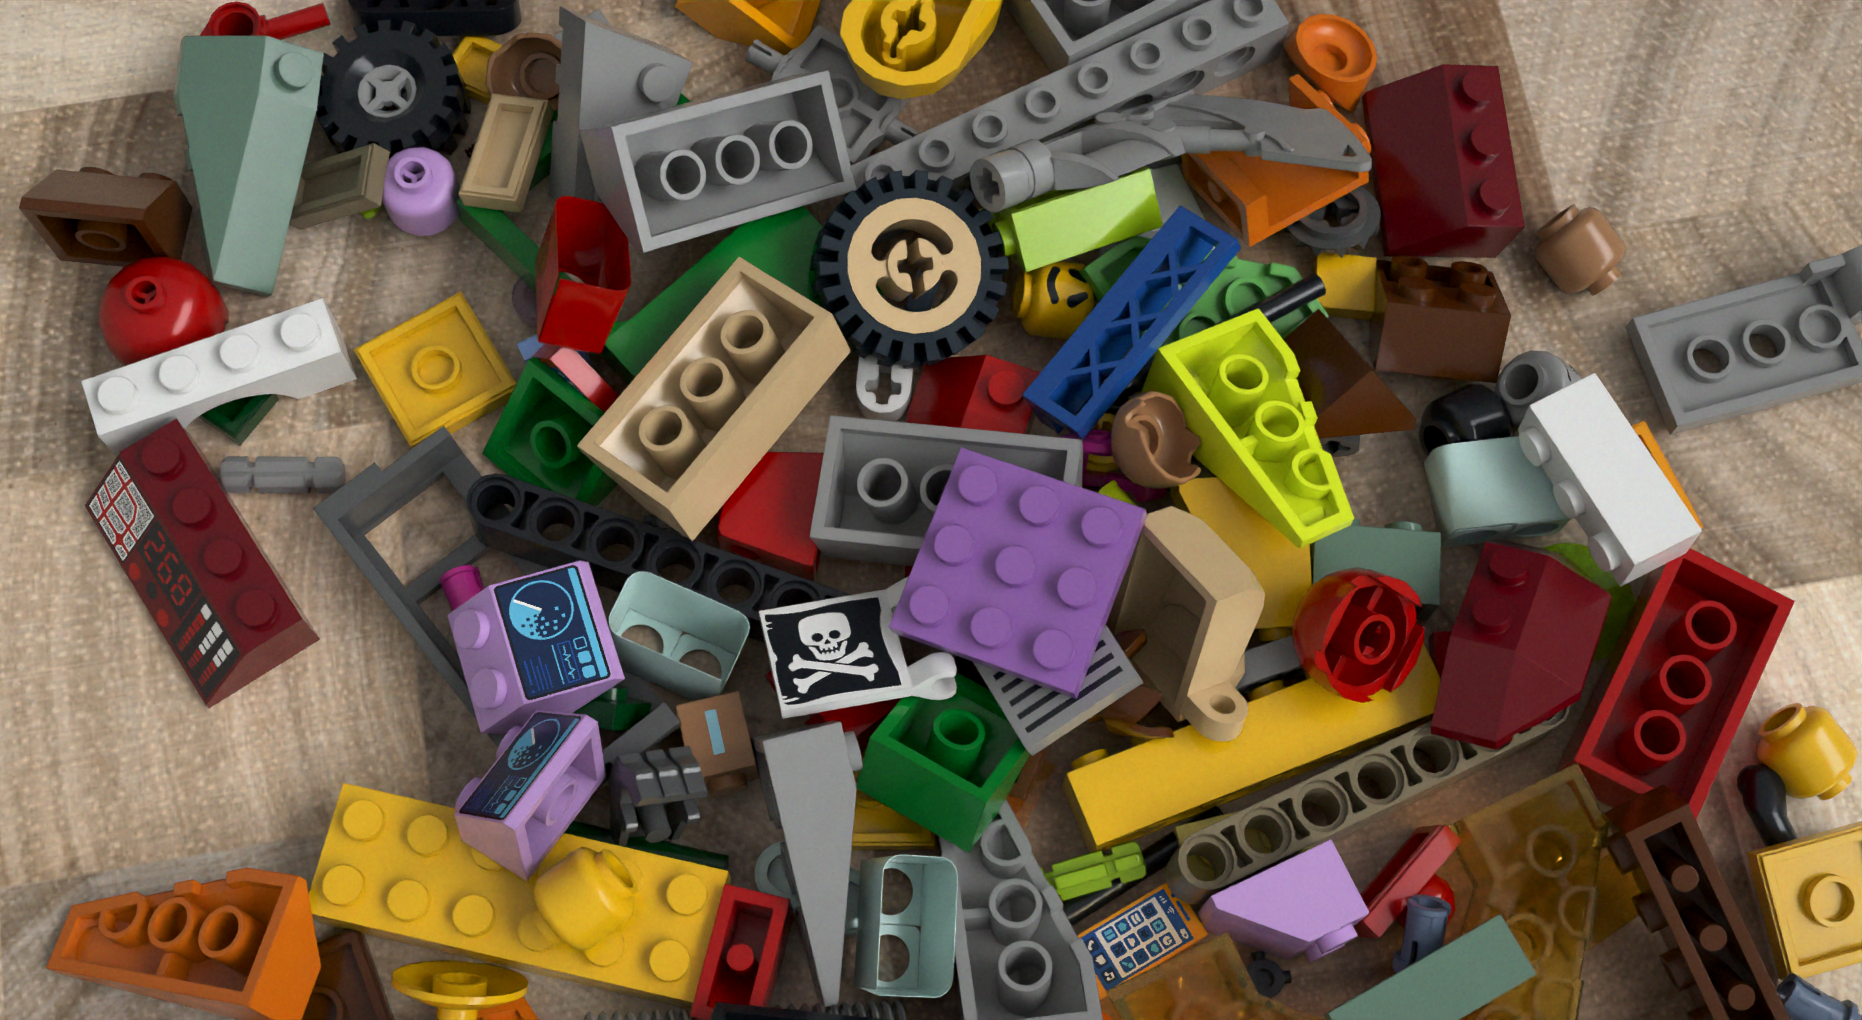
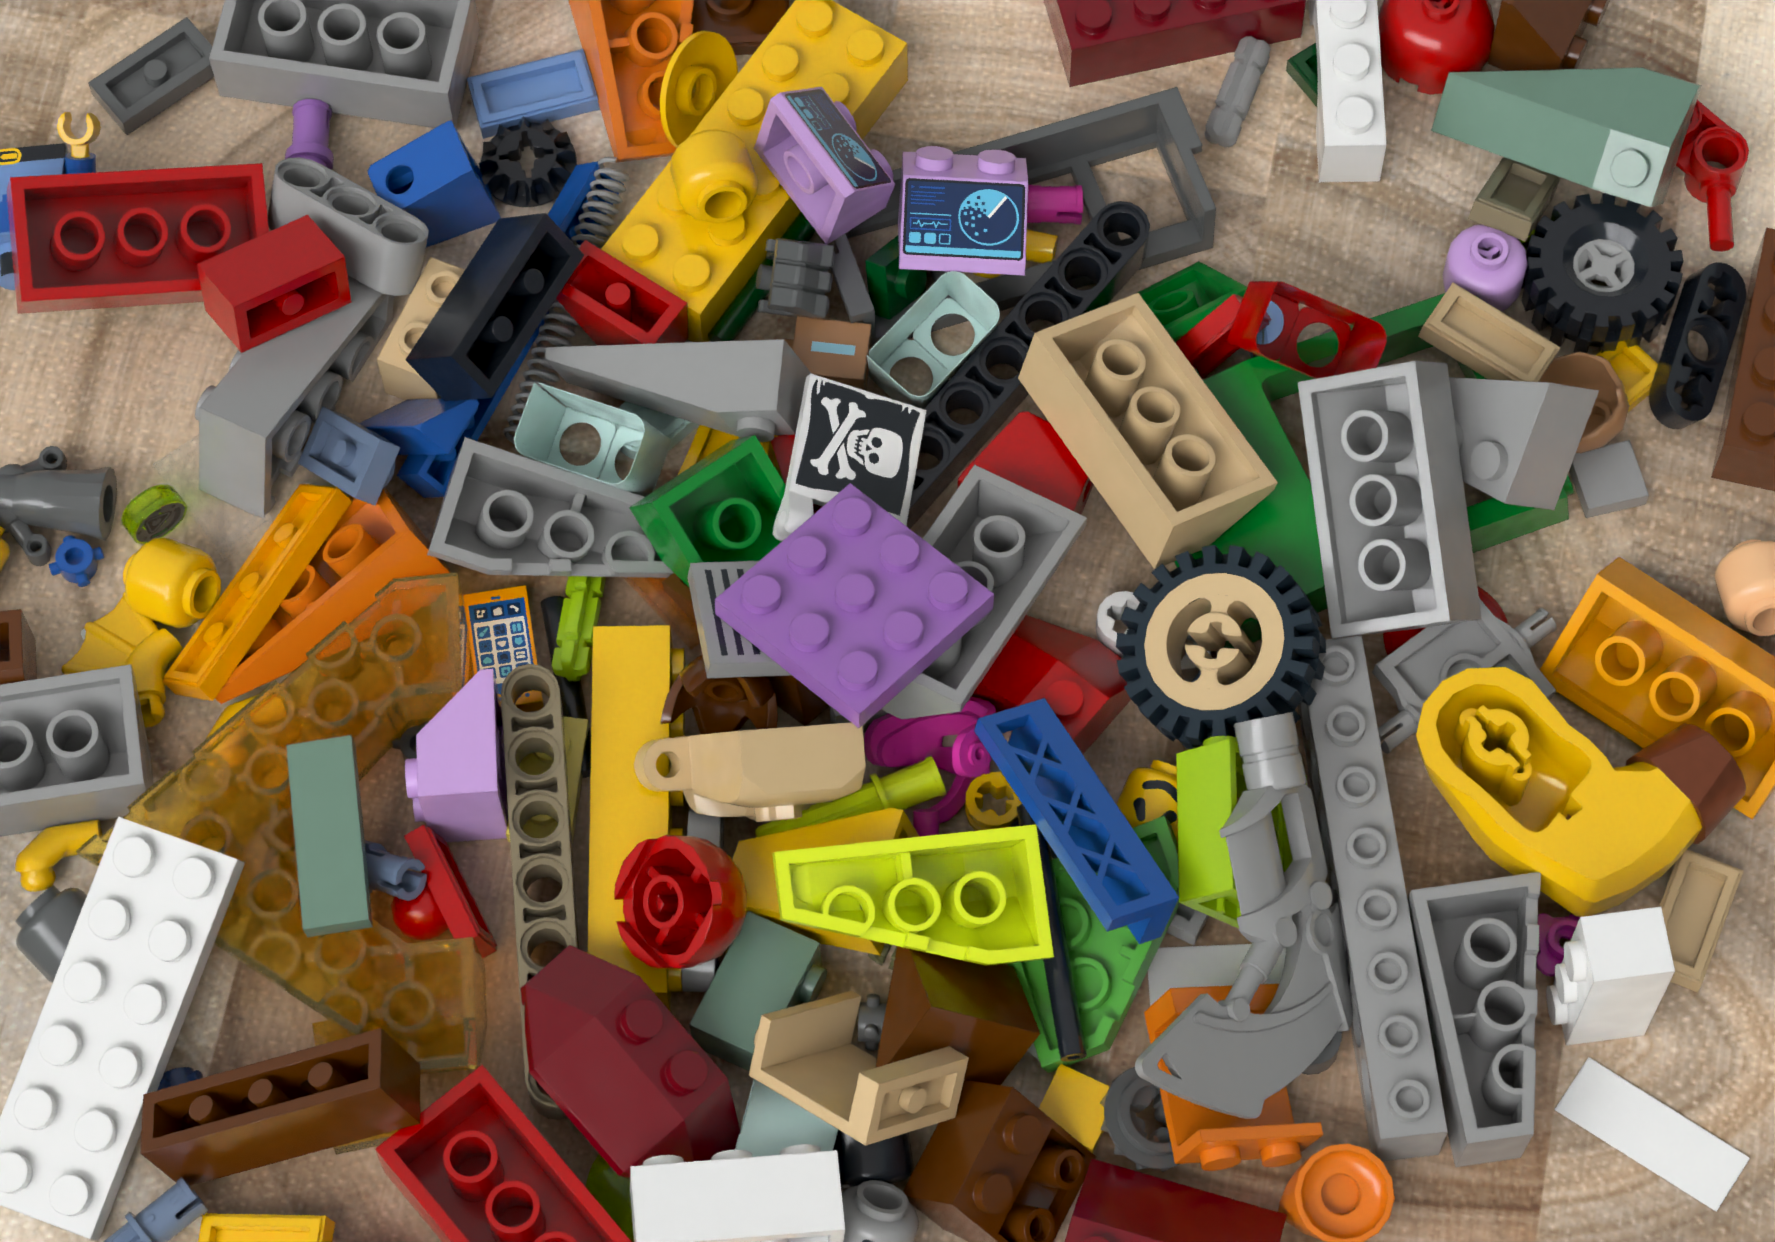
camera: 115 degrees right, 5 degrees down
yellow tile [353,291,517,449] -> none
medium nougat hair [1111,391,1201,489] -> none
none -> tan panel [749,991,969,1146]
none -> dark grey piece [858,994,887,1051]

